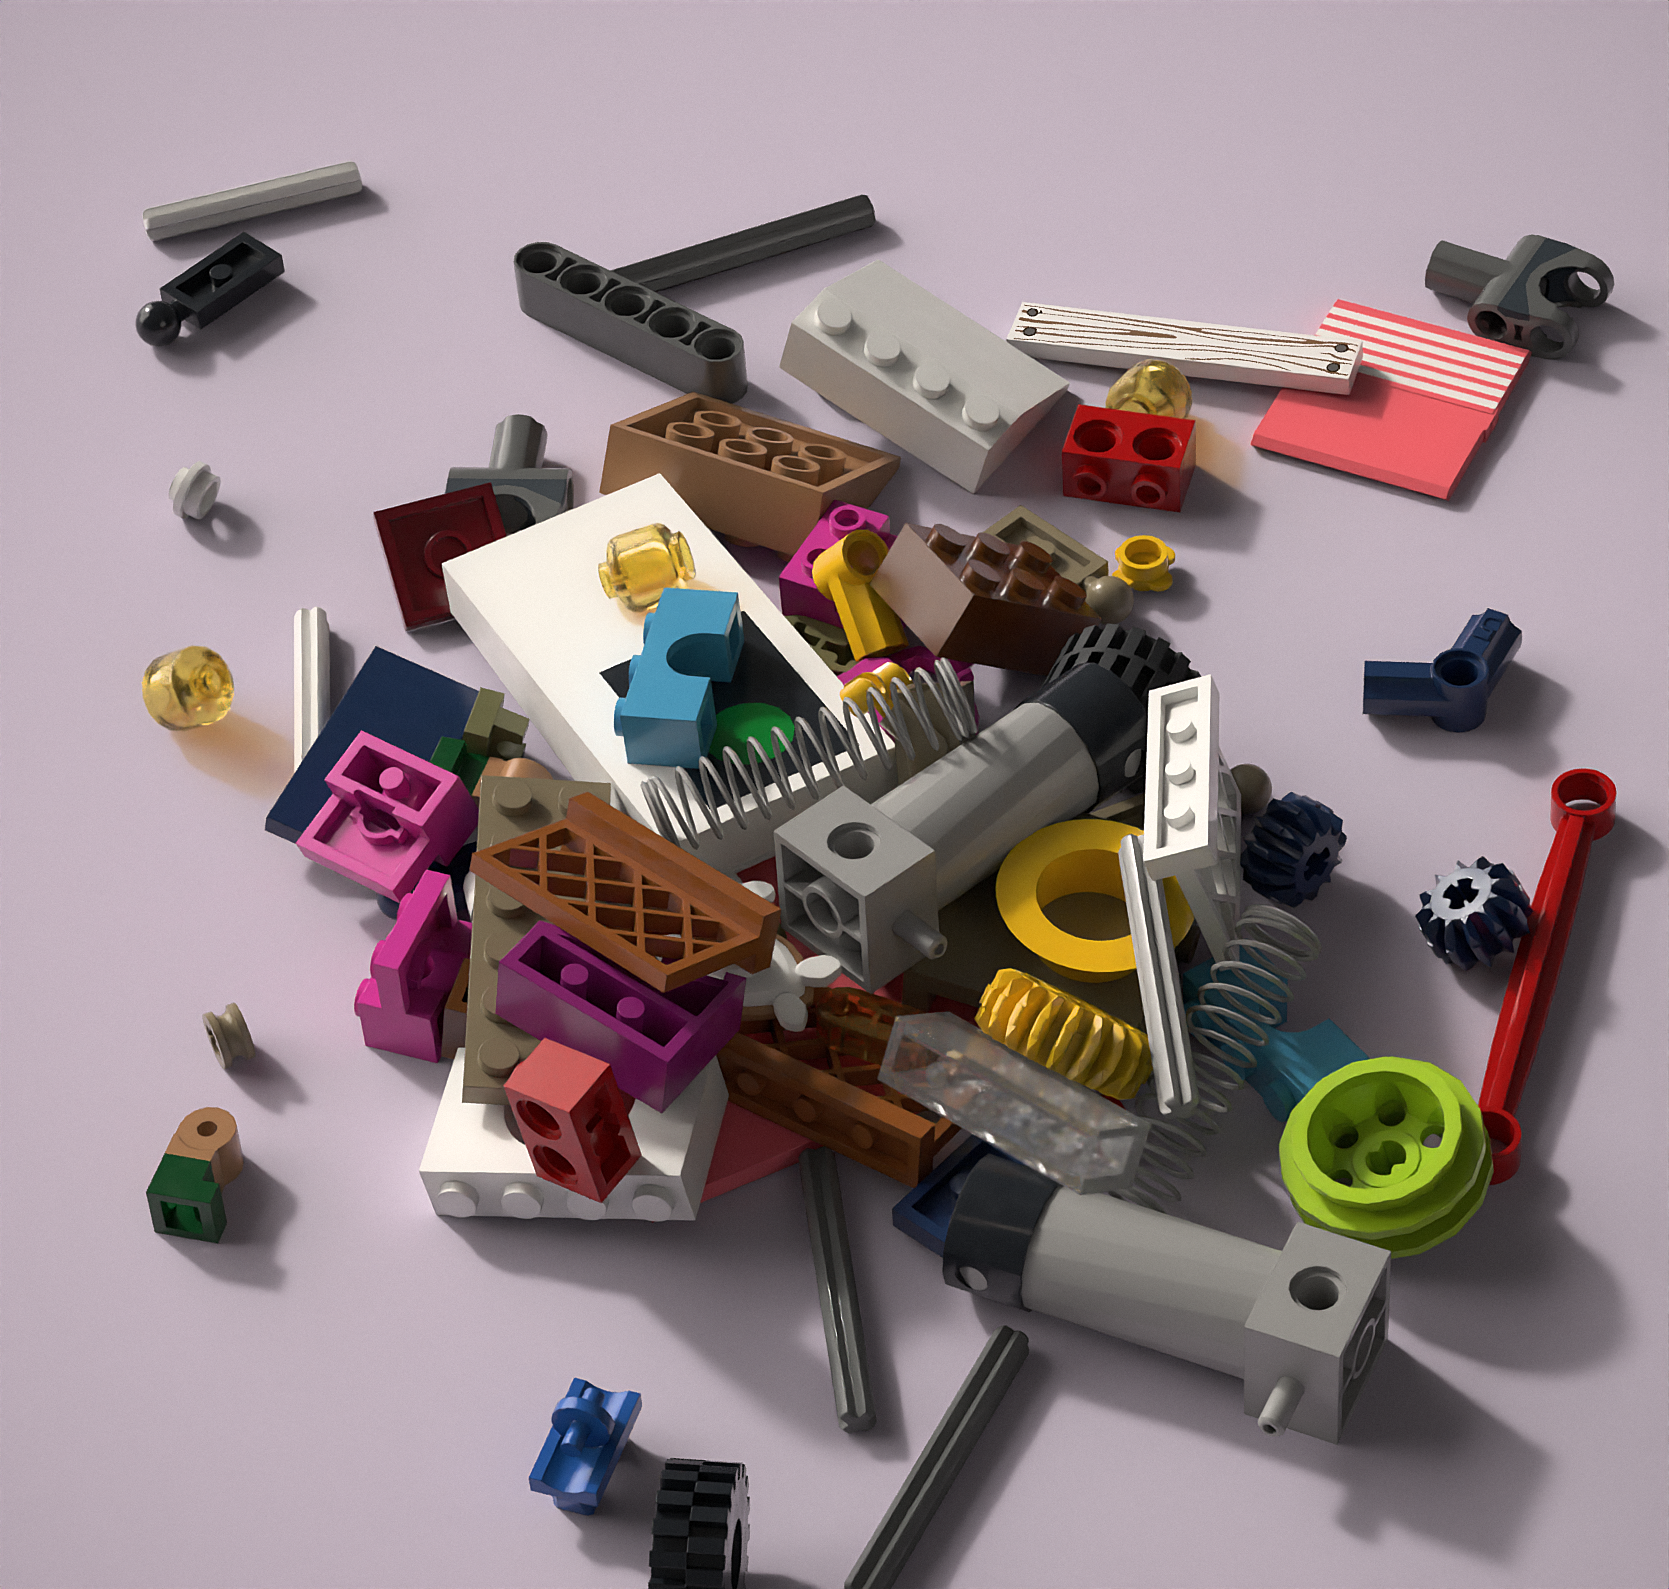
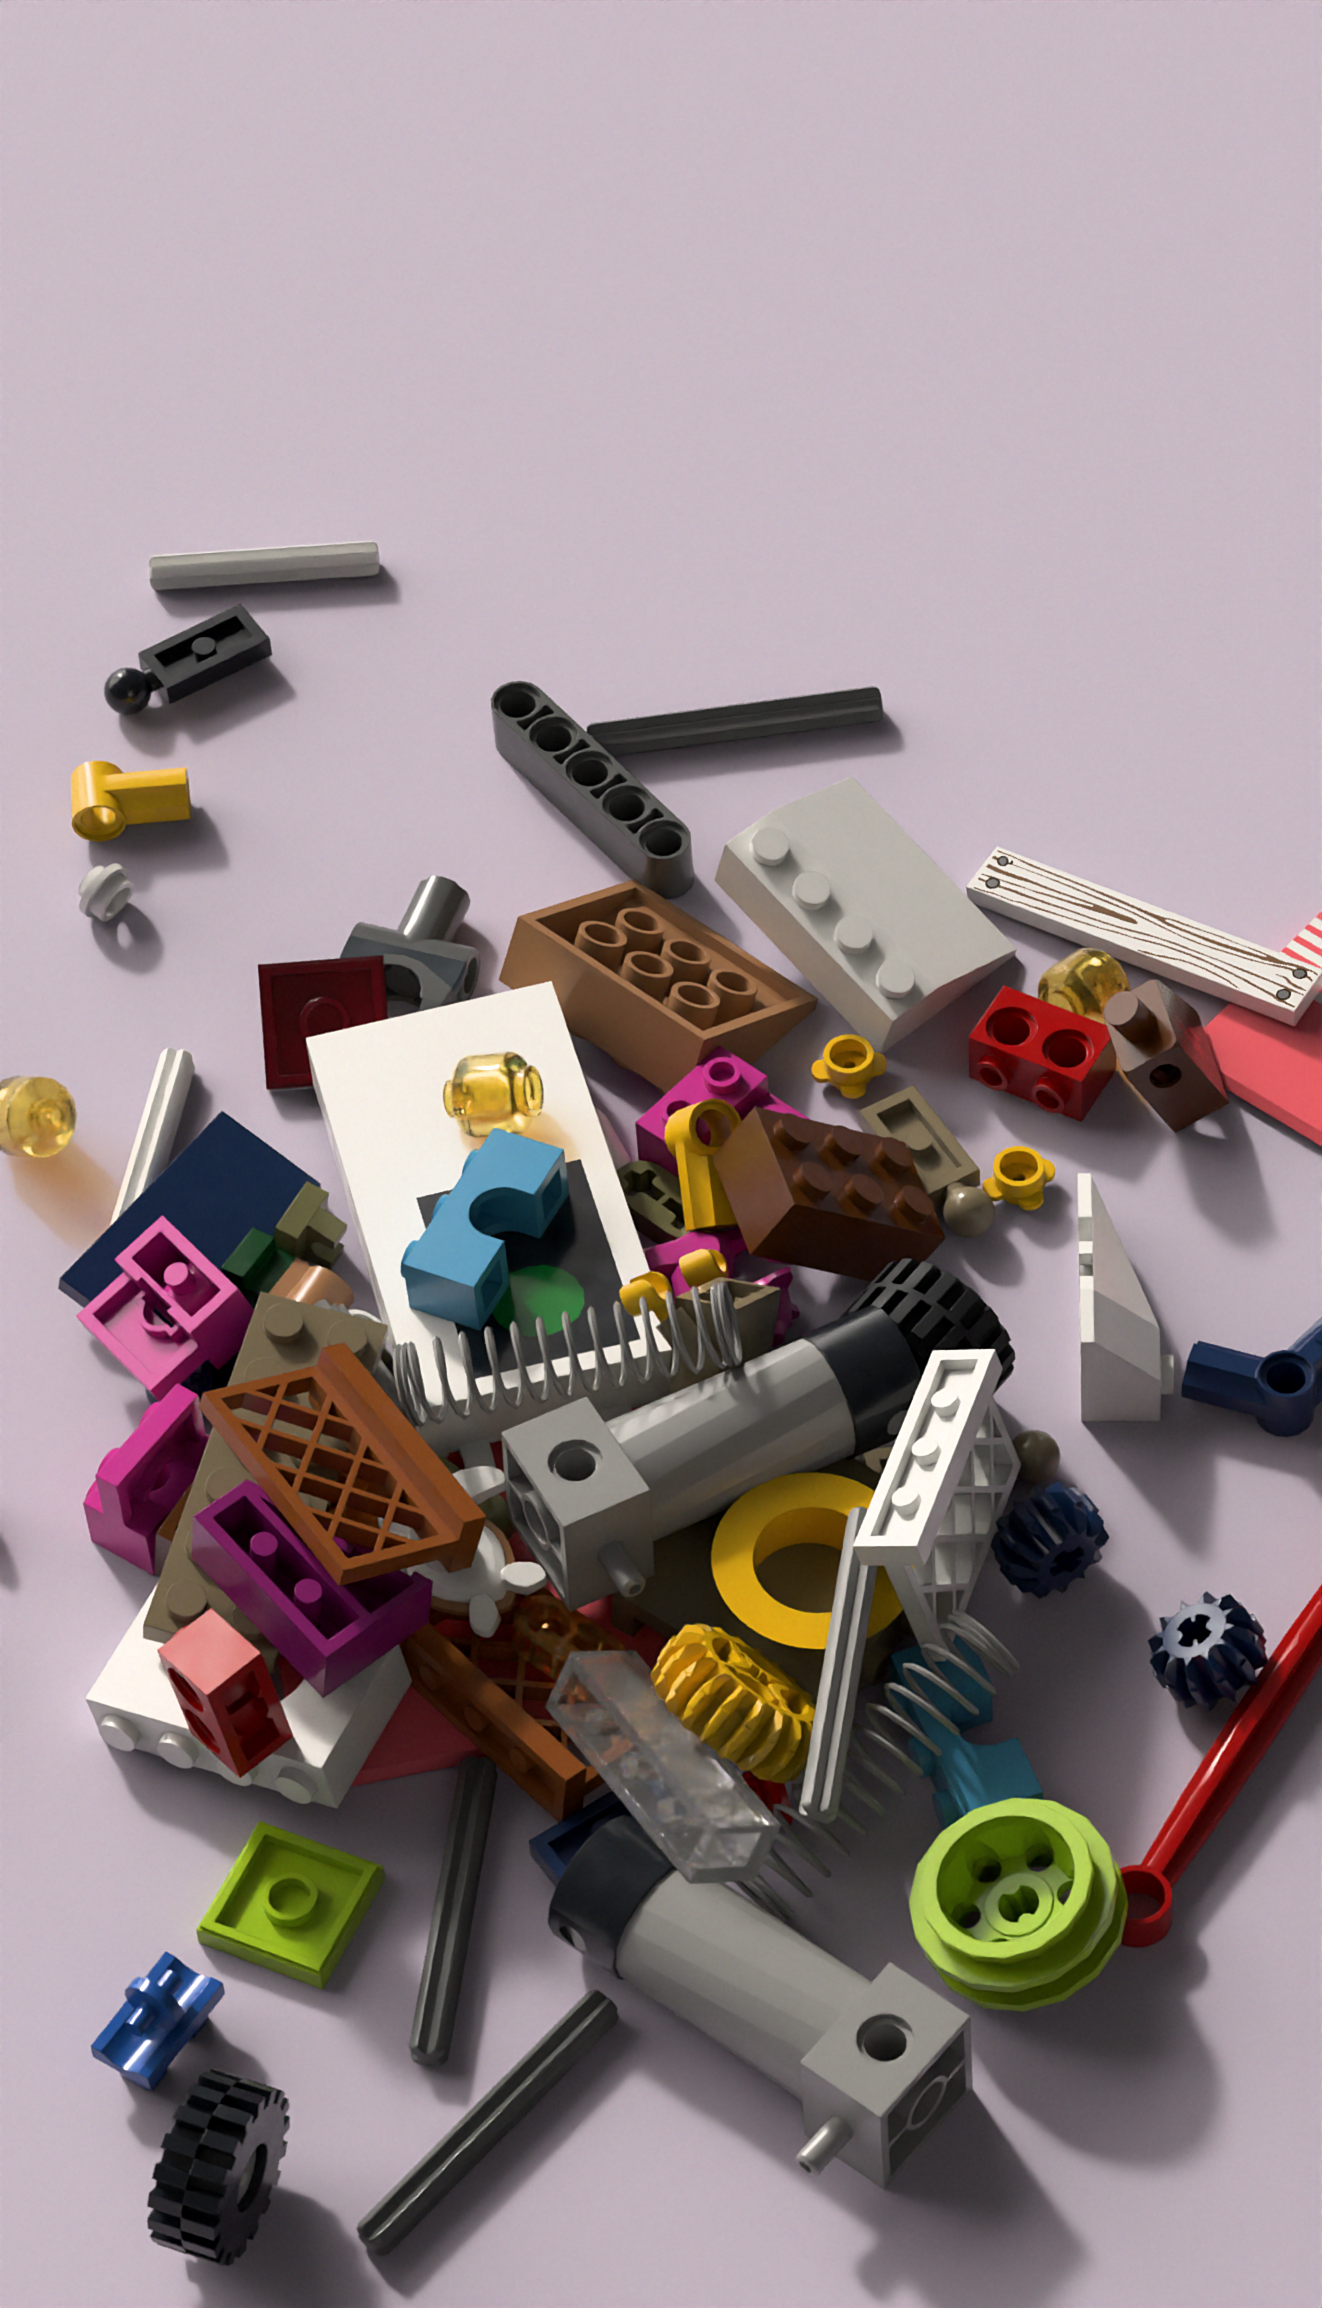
camera: 15 degrees right, 5 degrees up
none -> yellow piece [71,761,192,842]
none -> lime tile [196,1821,385,1989]
none -> yellow plate [811,1034,887,1099]
none -> white wedge [1078,1173,1174,1422]
none -> reddish brown torso [1102,979,1230,1133]

